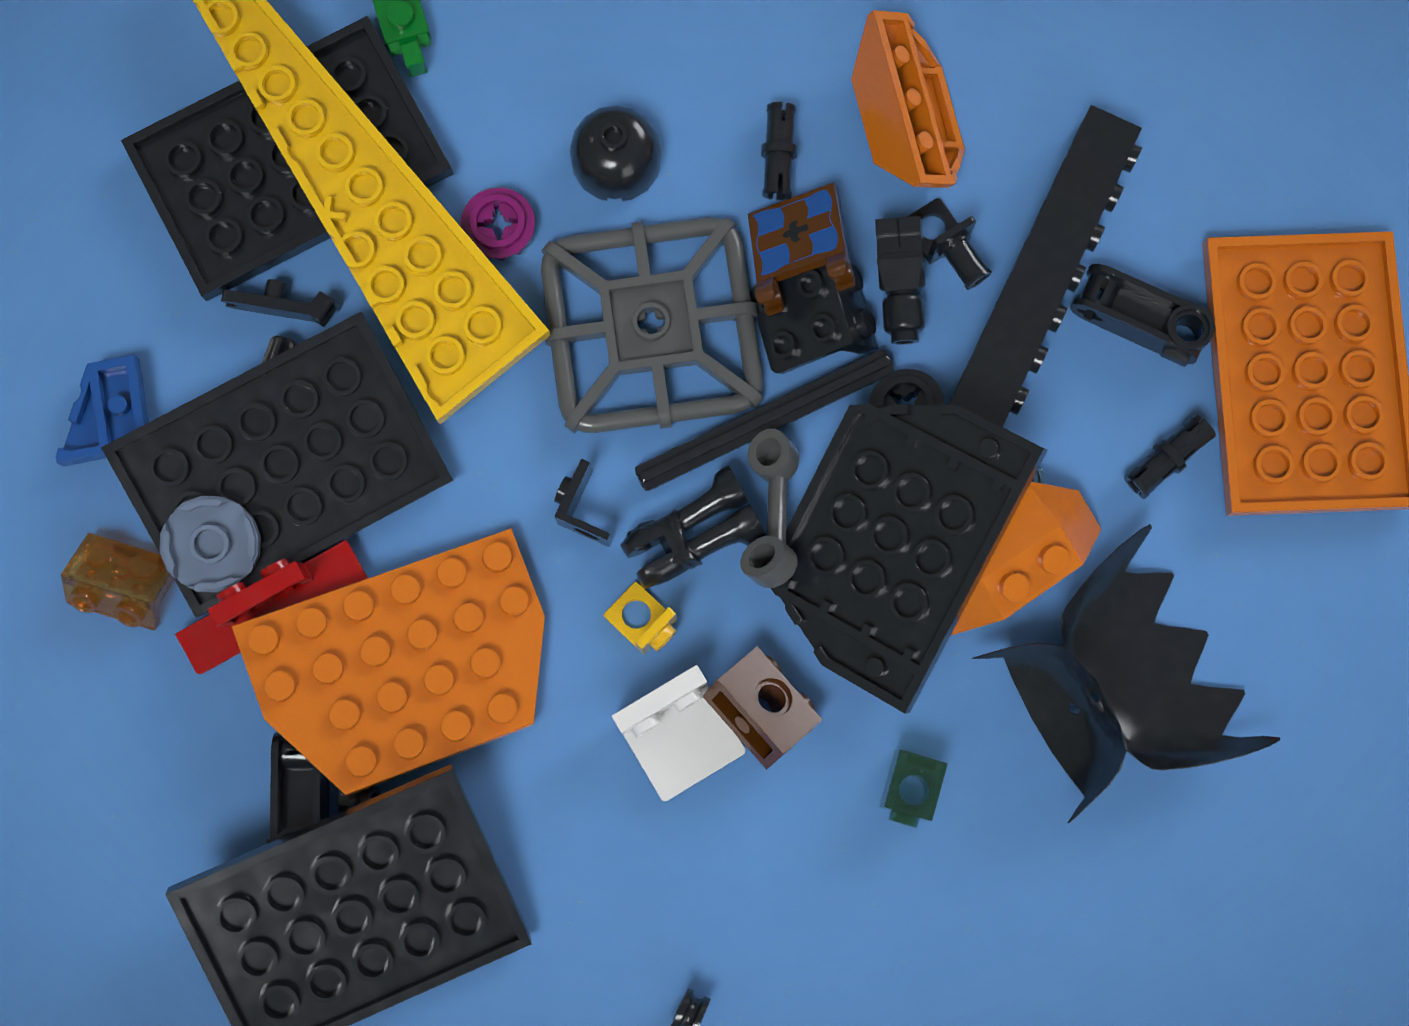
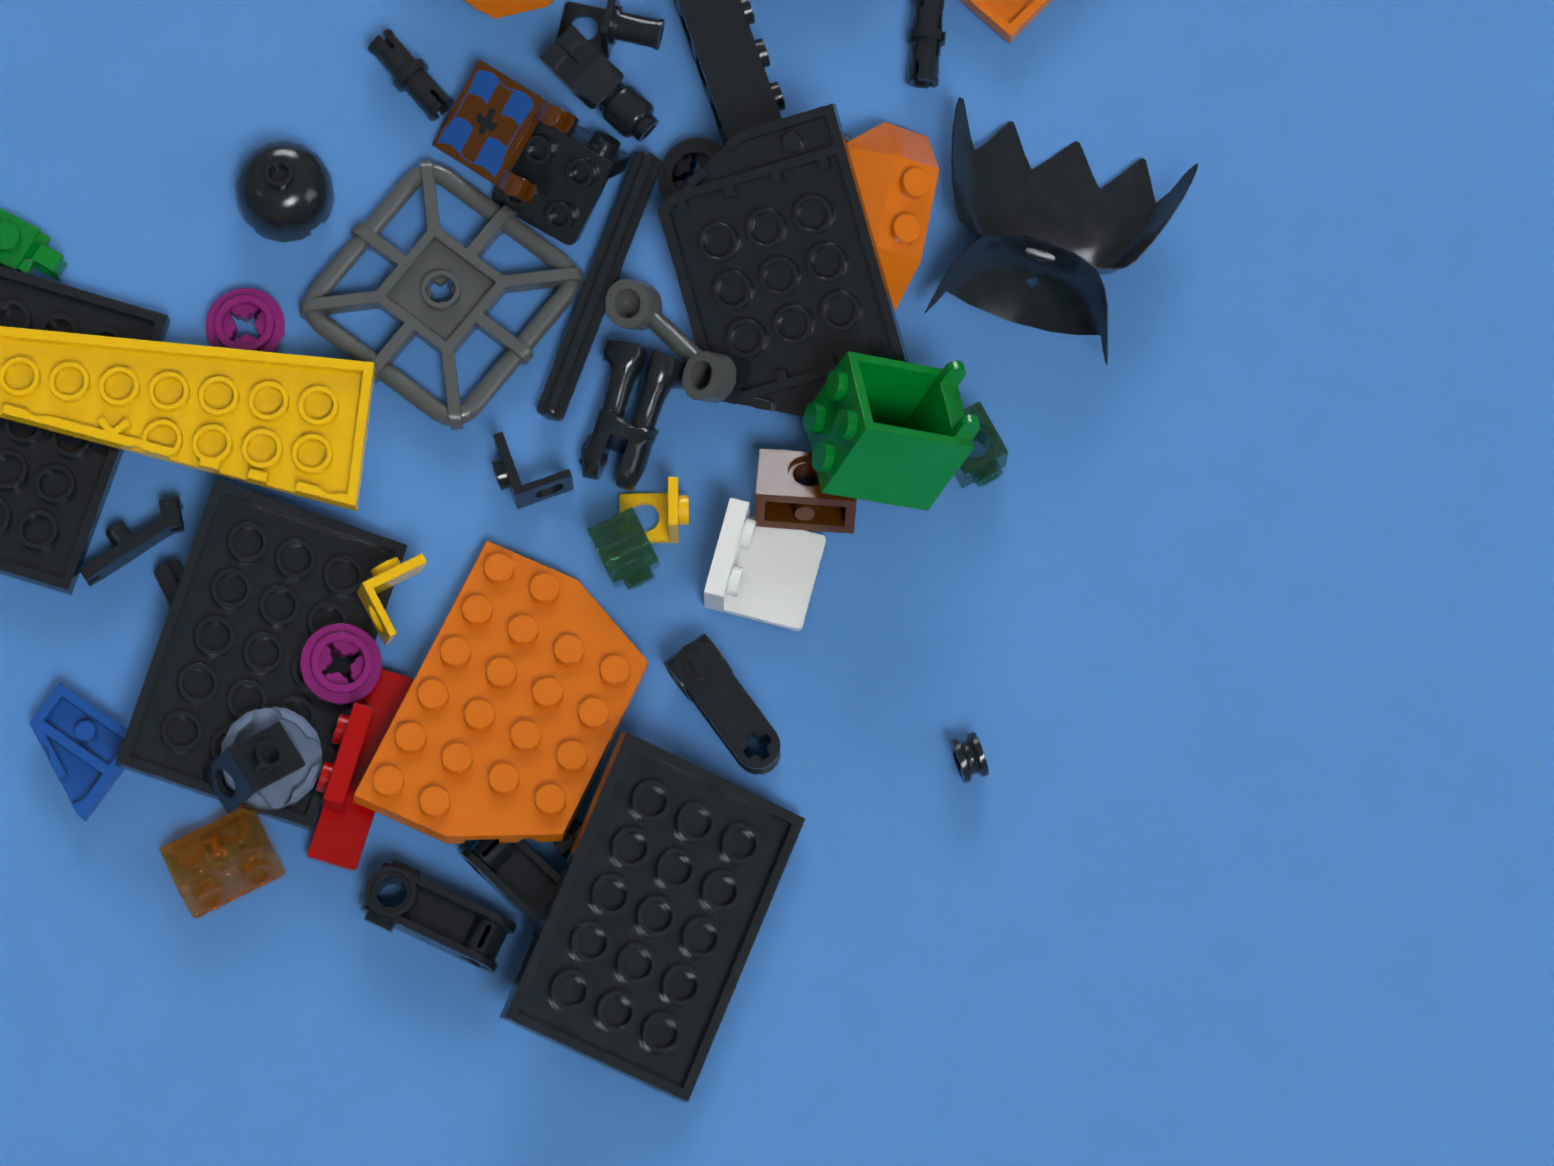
camera: 45 degrees left, 5 degrees down
none -> black bracket [202,722,305,814]
none -> magenta gear [299,623,382,706]
none -> yellow bracket [357,553,427,645]
none -> black piece [360,859,517,973]
none -> clear green brick [587,507,660,590]
none -> black piece [663,633,781,775]
none -> green container [803,351,980,511]

